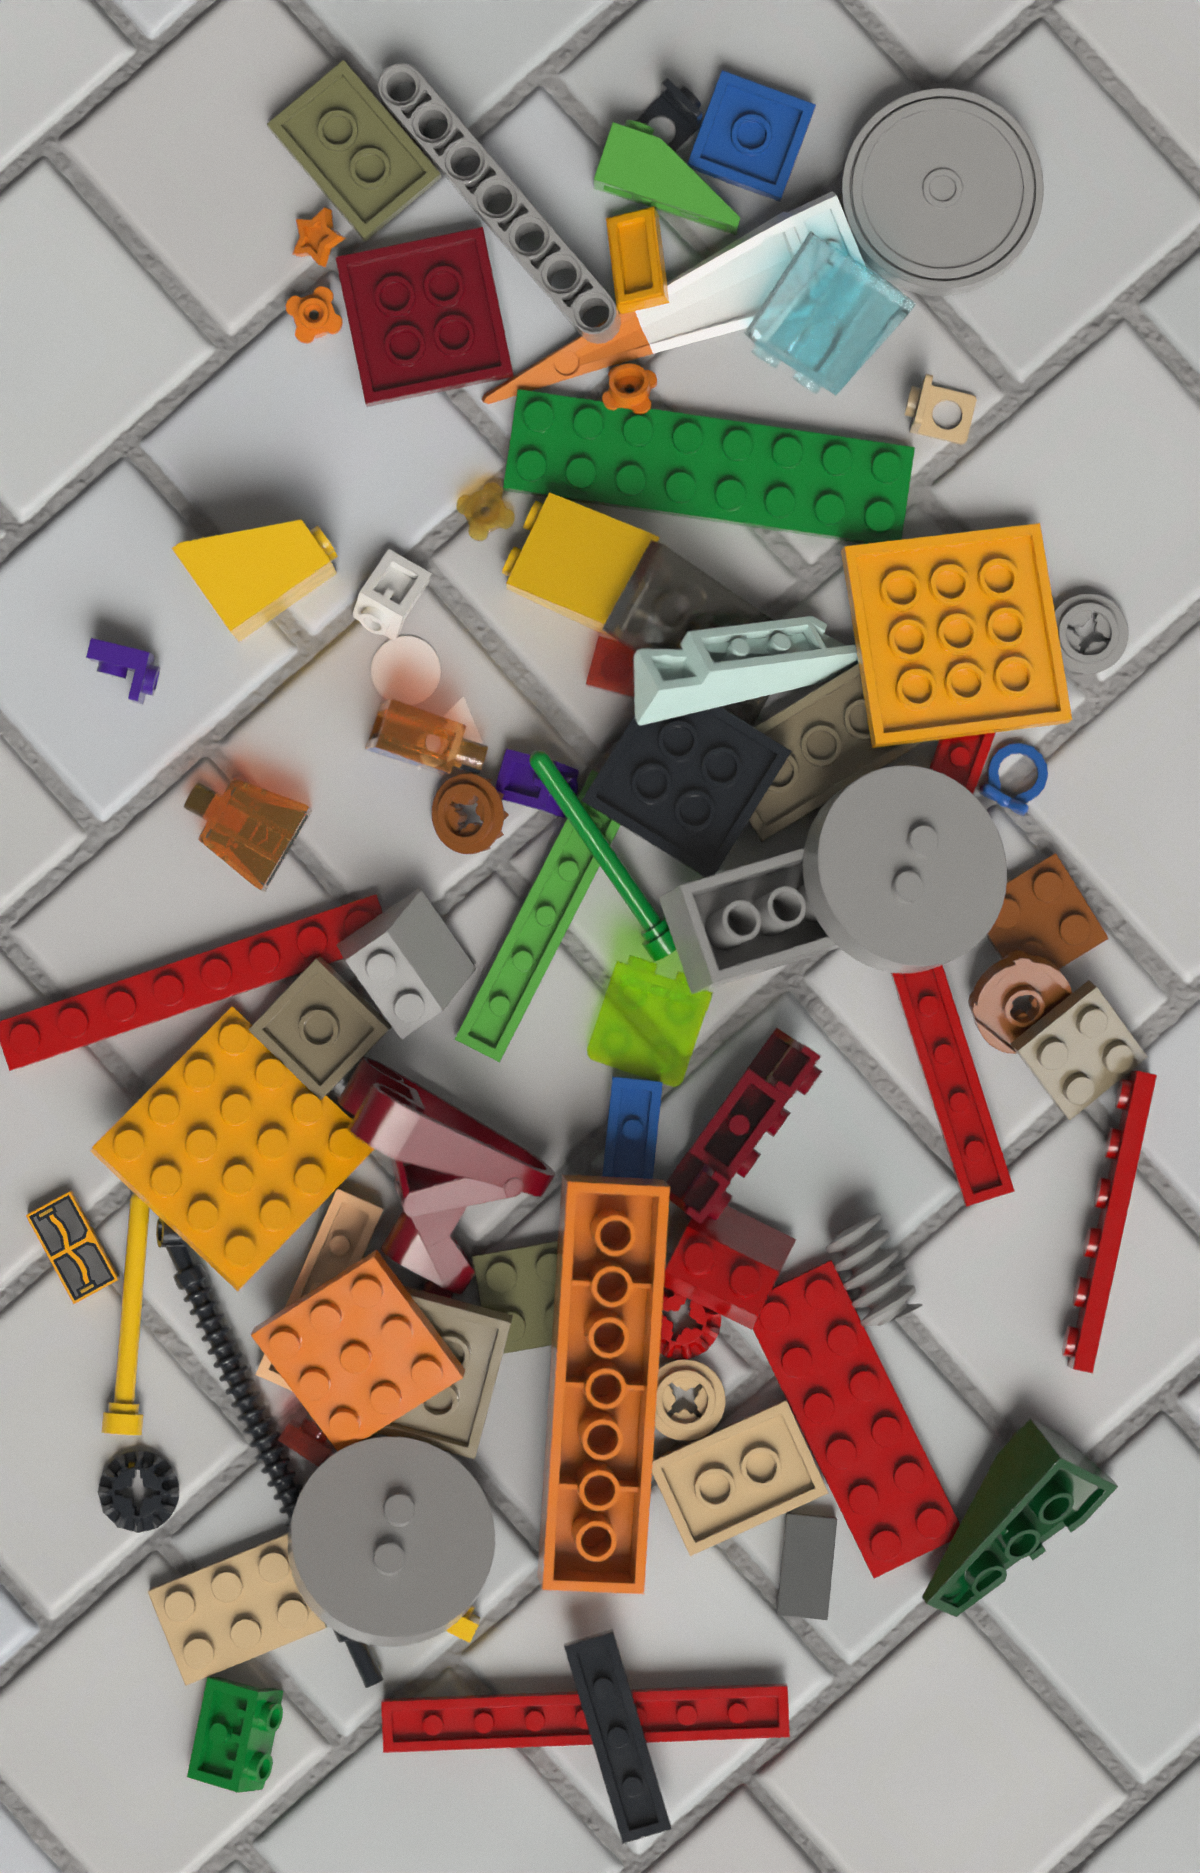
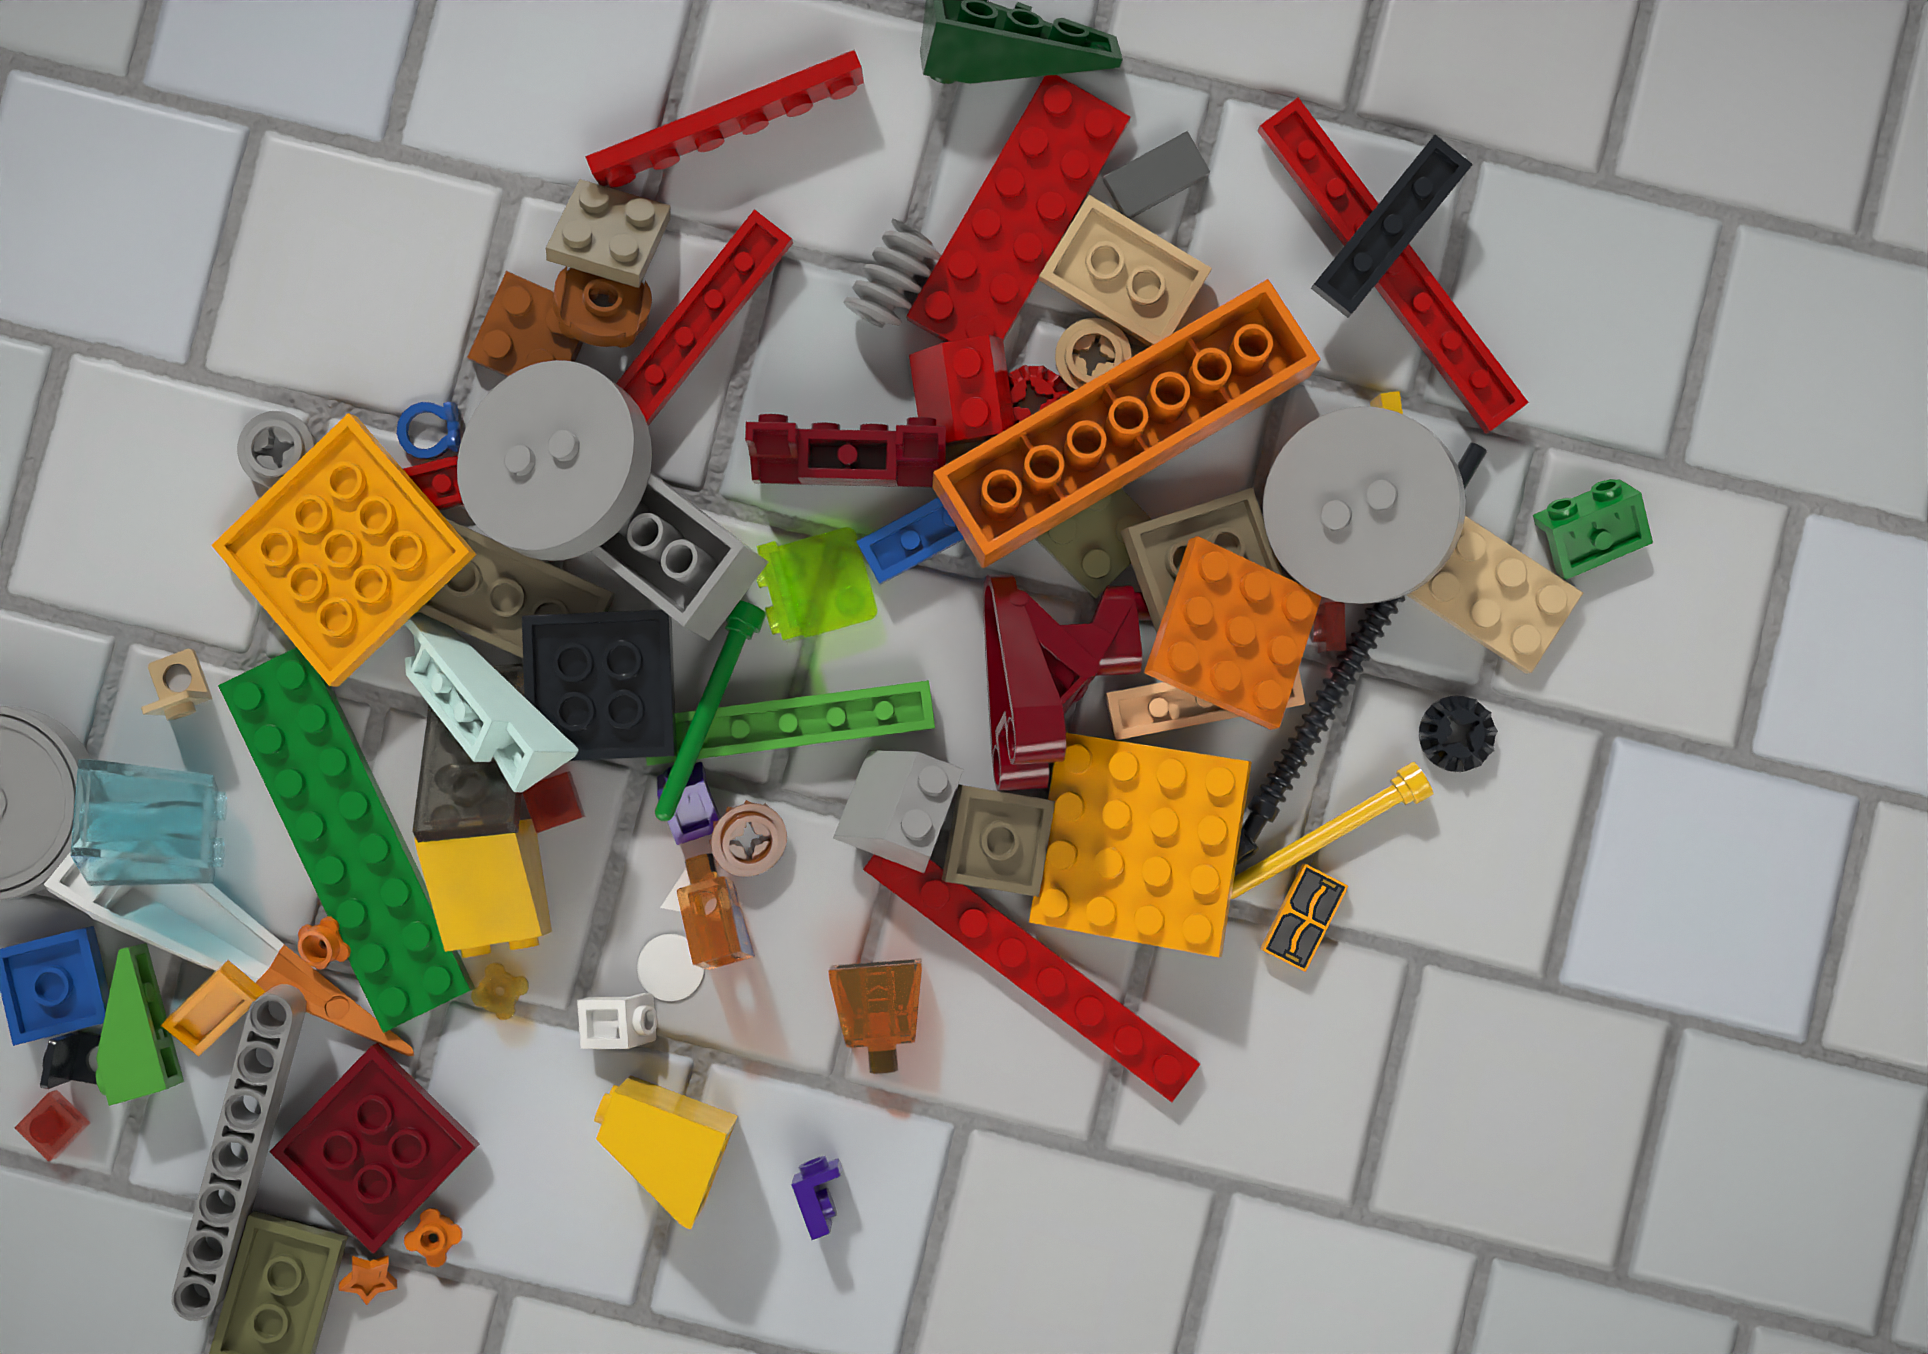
camera: 125 degrees left, 0 degrees up
none -> clear red plate [14,1089,90,1162]

